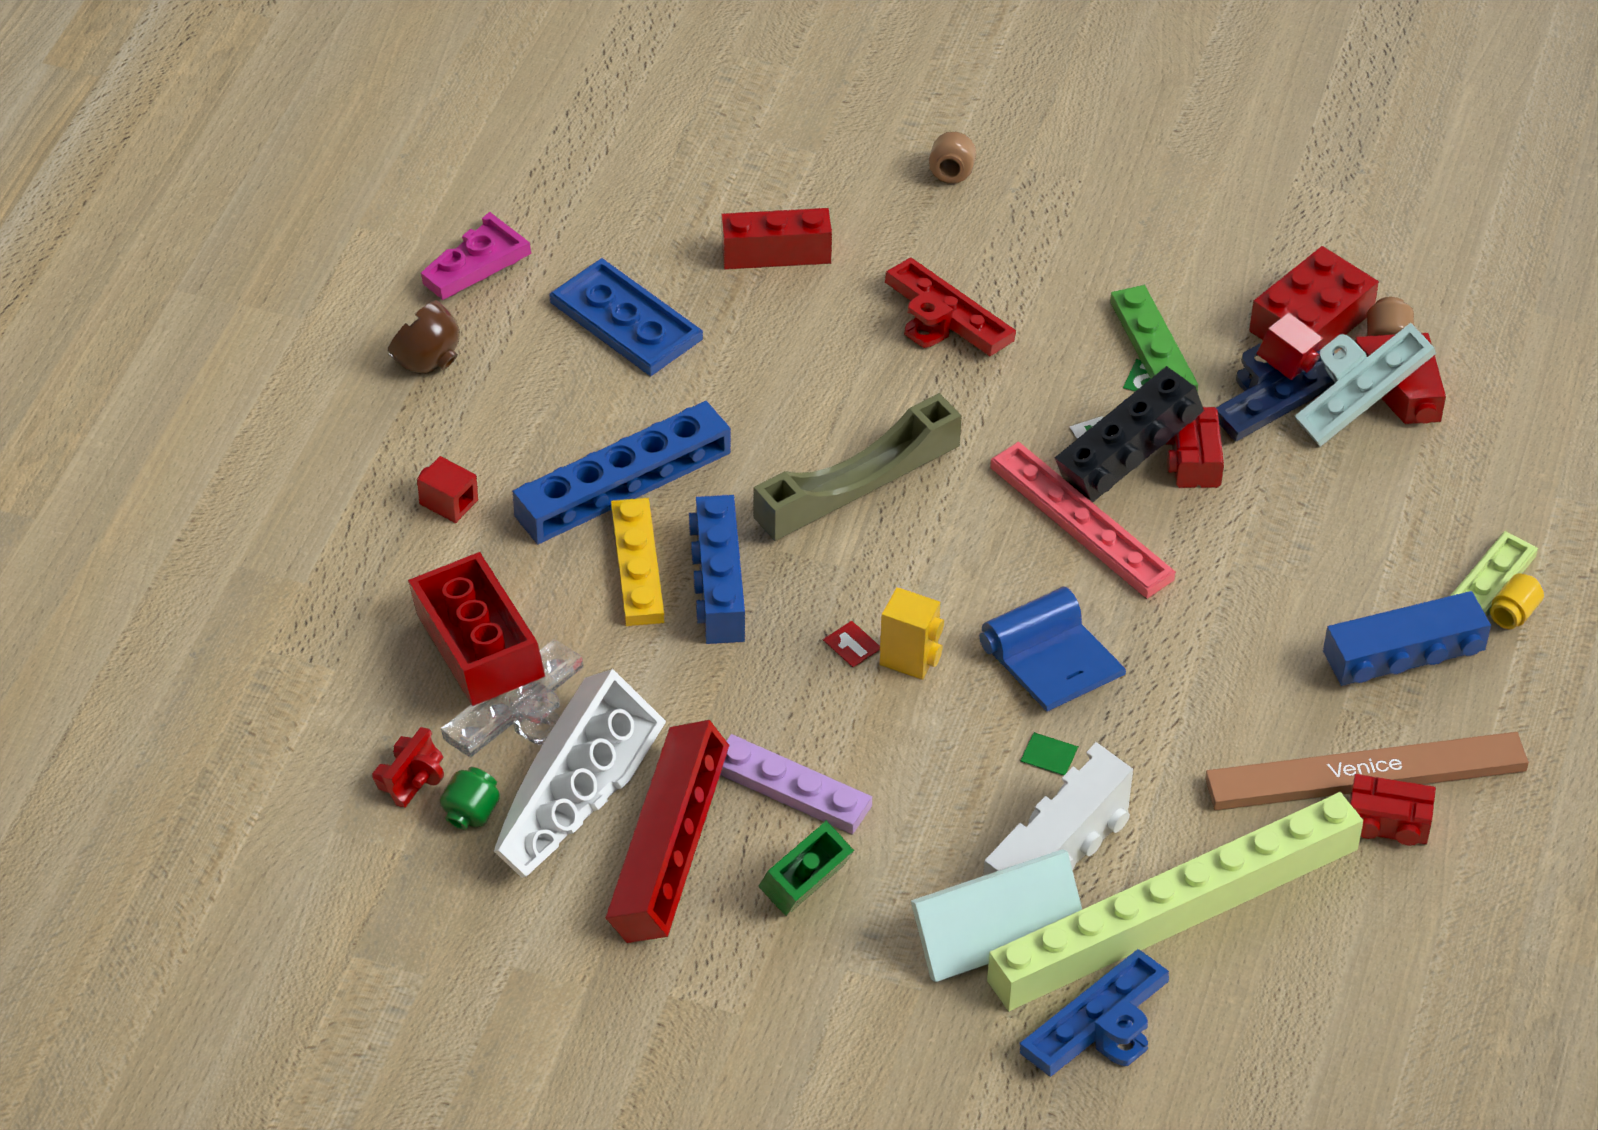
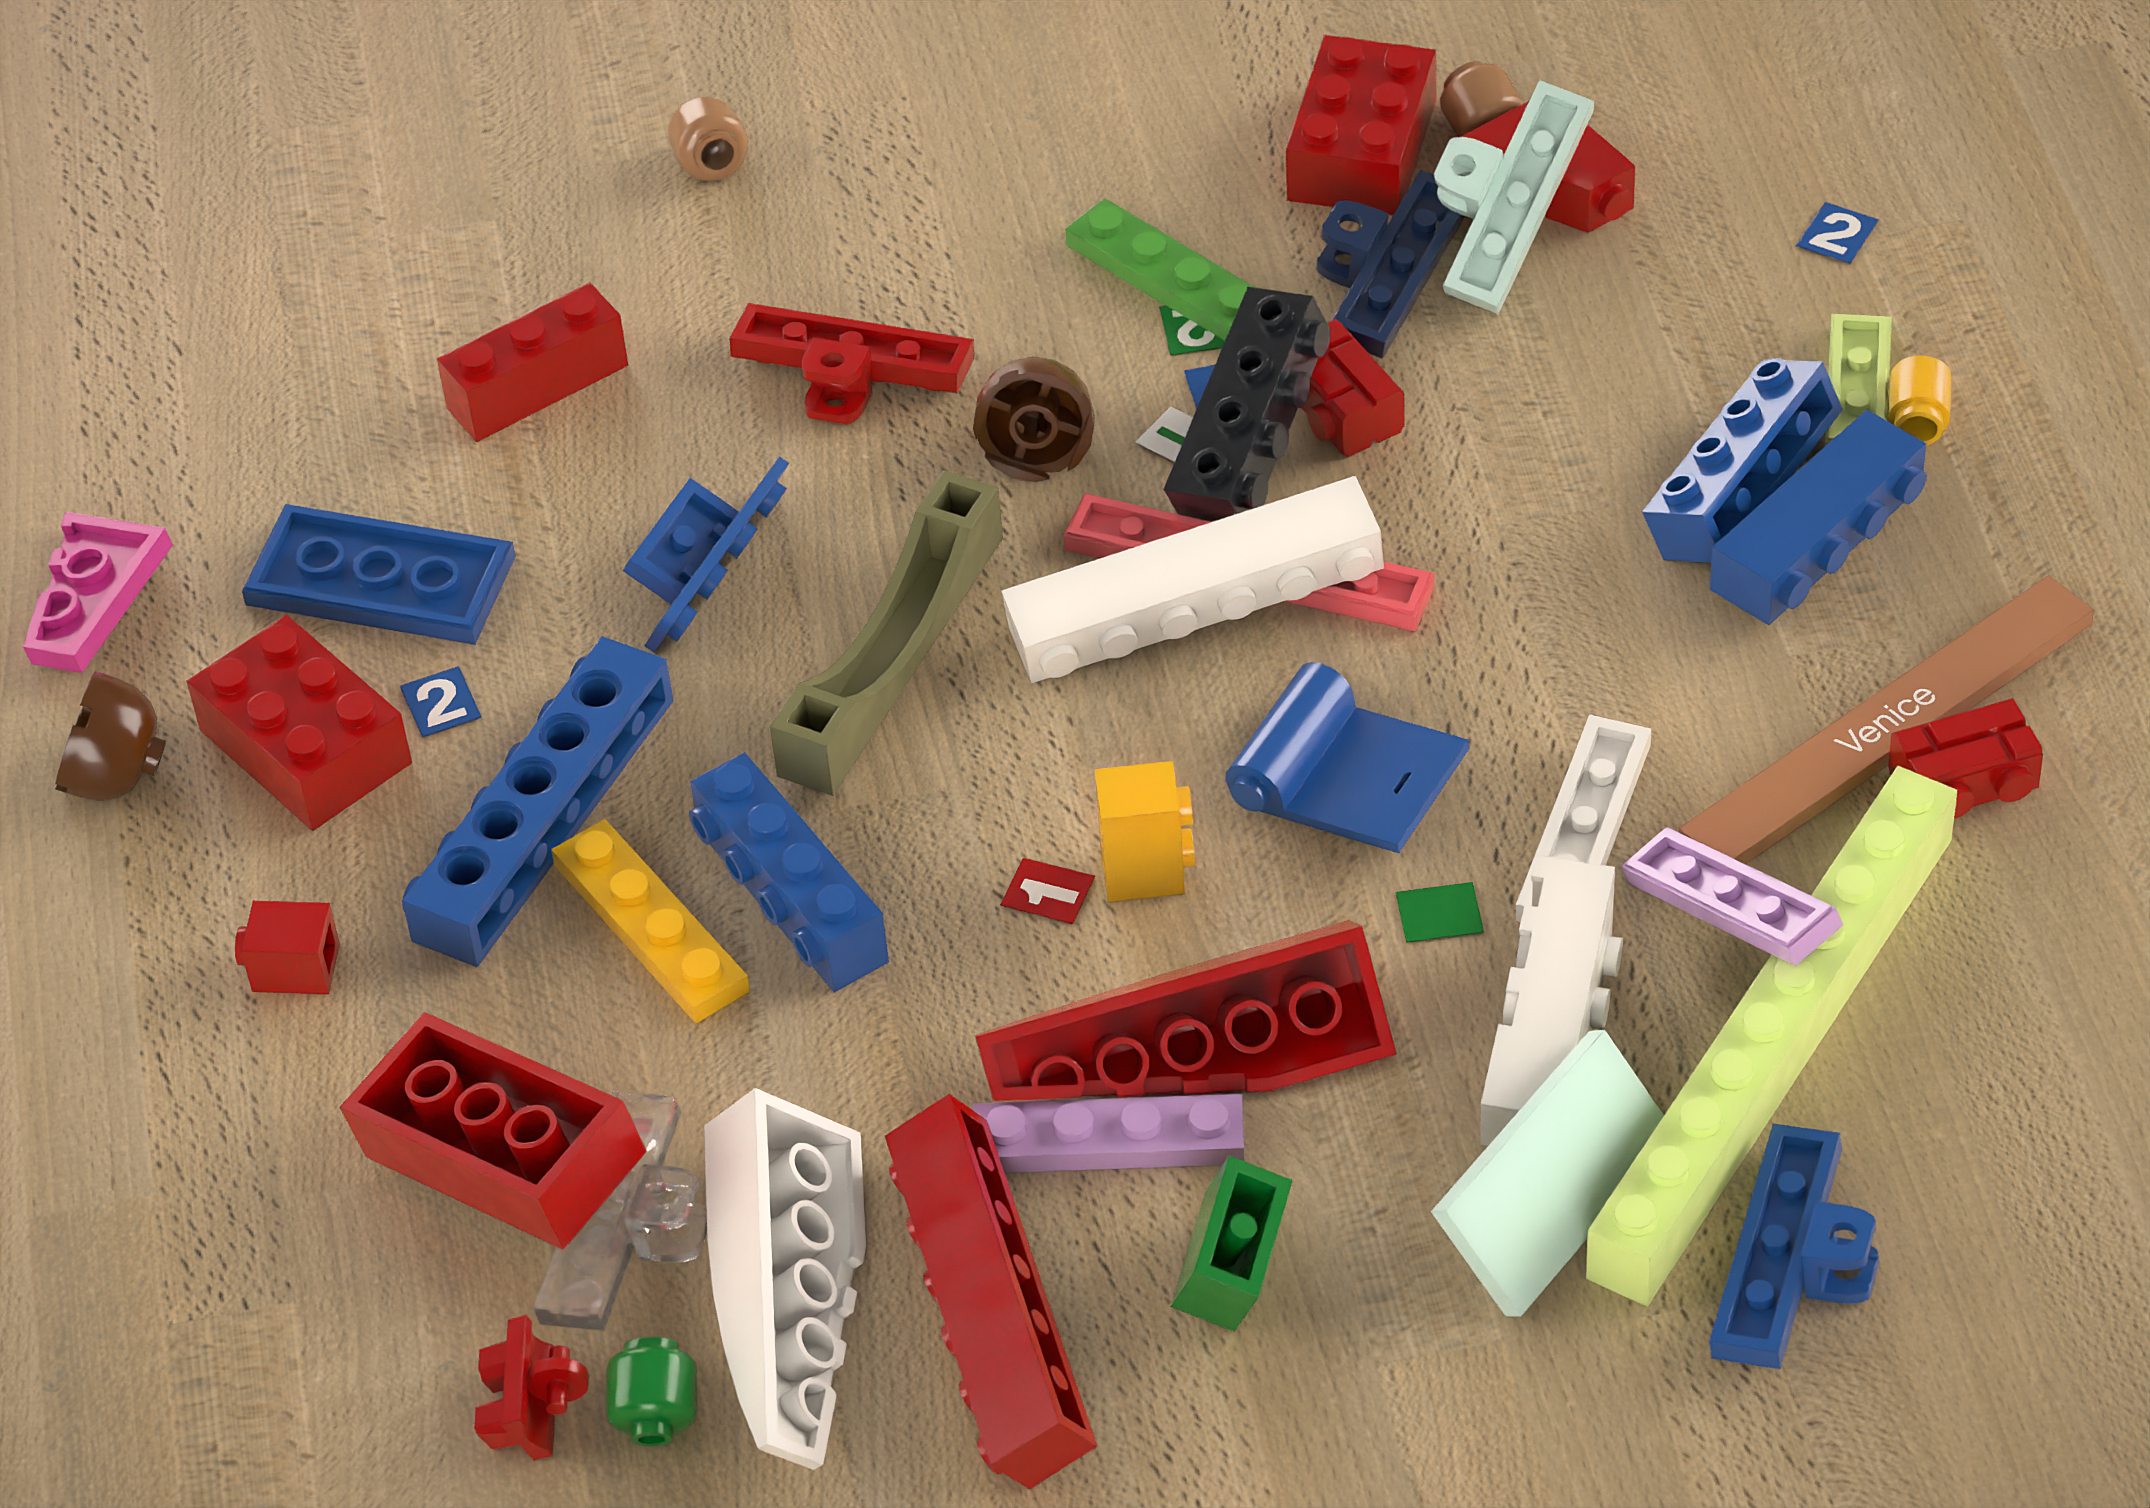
camera: 25 degrees left, 0 degrees up
red brick [1256,312,1323,380] -> none
none -> red brick [186,614,412,831]
none -> blue sticker [400,666,482,737]
none -> blue bracket [623,456,789,653]
none -> reddish brown cylinder [973,356,1095,482]
none -> red wedge [974,920,1397,1101]
none -> white brick [1002,476,1384,684]
none -> white plate [1516,715,1651,922]
none -> lavender tile [1621,827,1843,966]
none -> blue brick [1642,358,1843,563]
none -> blue sticker [1796,202,1879,264]

